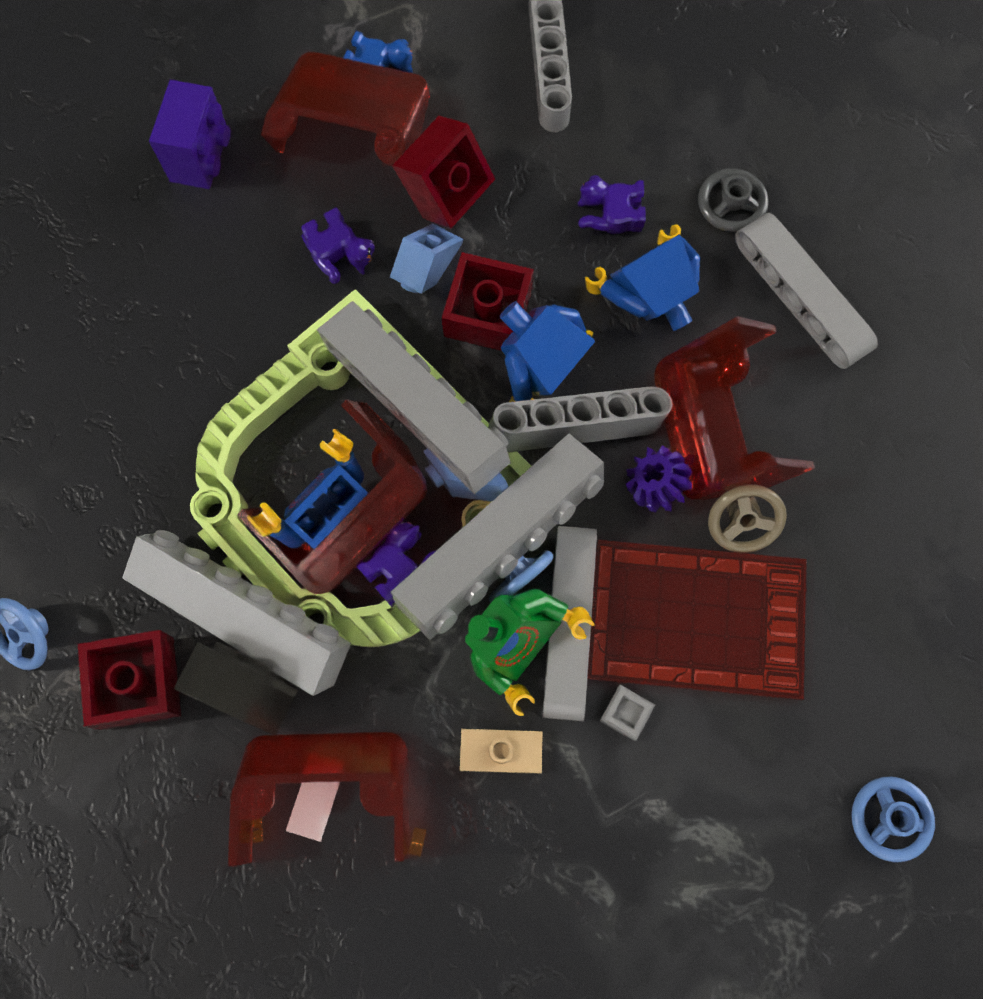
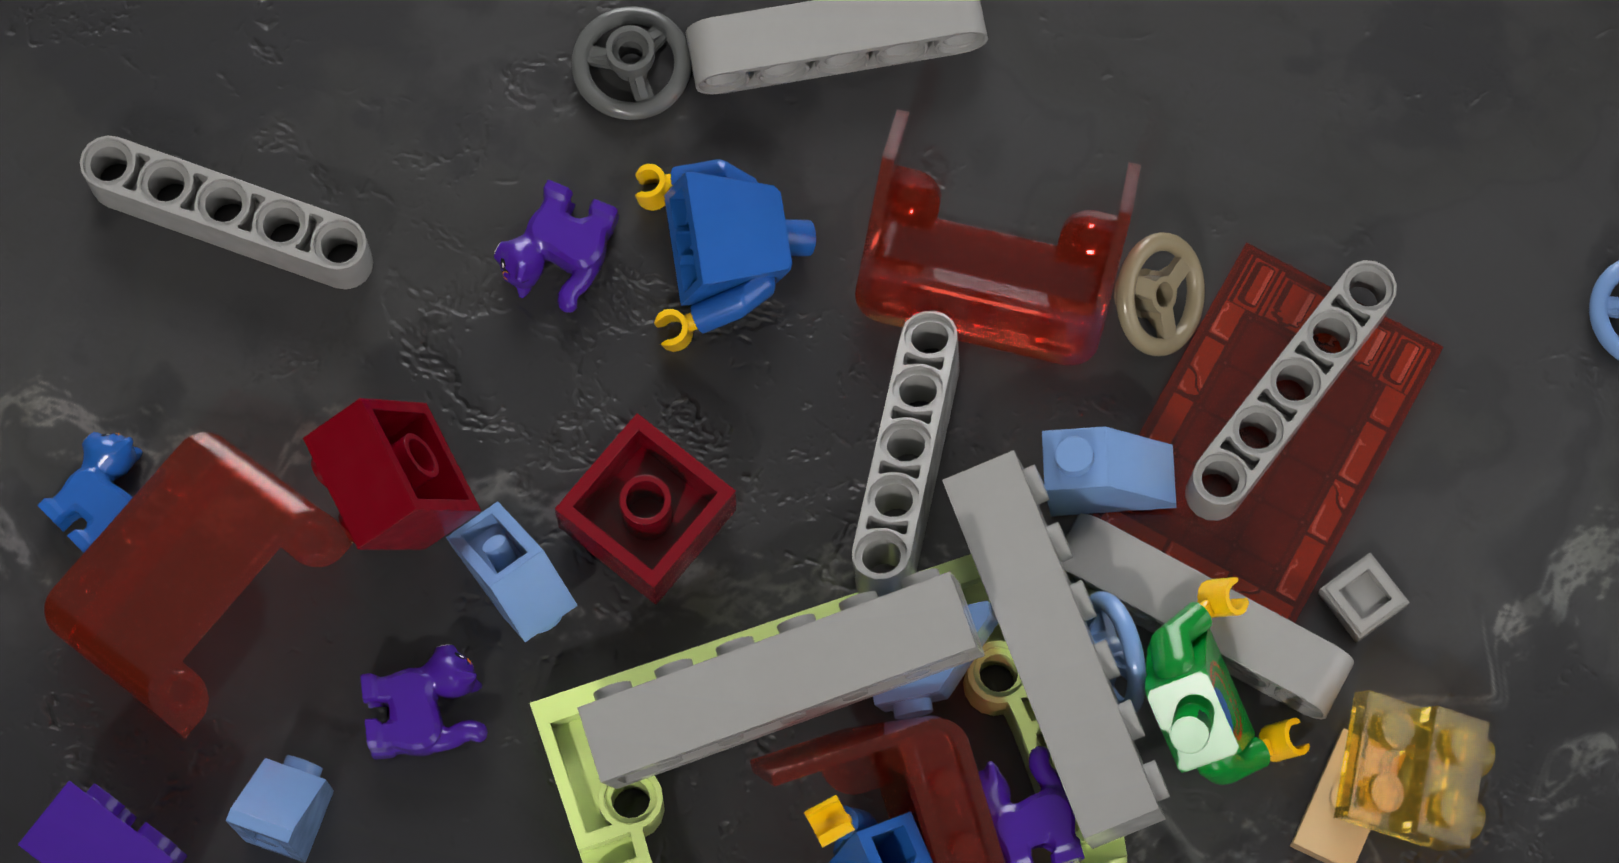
camera: 70 degrees left, 0 degrees up
blue torso [500,301,595,402] -> none
dark purple gear [626,445,692,513] -> none
none -> medium blue slope [226,755,334,863]
none -> medium blue slope [1042,426,1177,516]
none -> light grey beam [1185,260,1397,521]
none -> clear yellow plate [1333,690,1495,851]

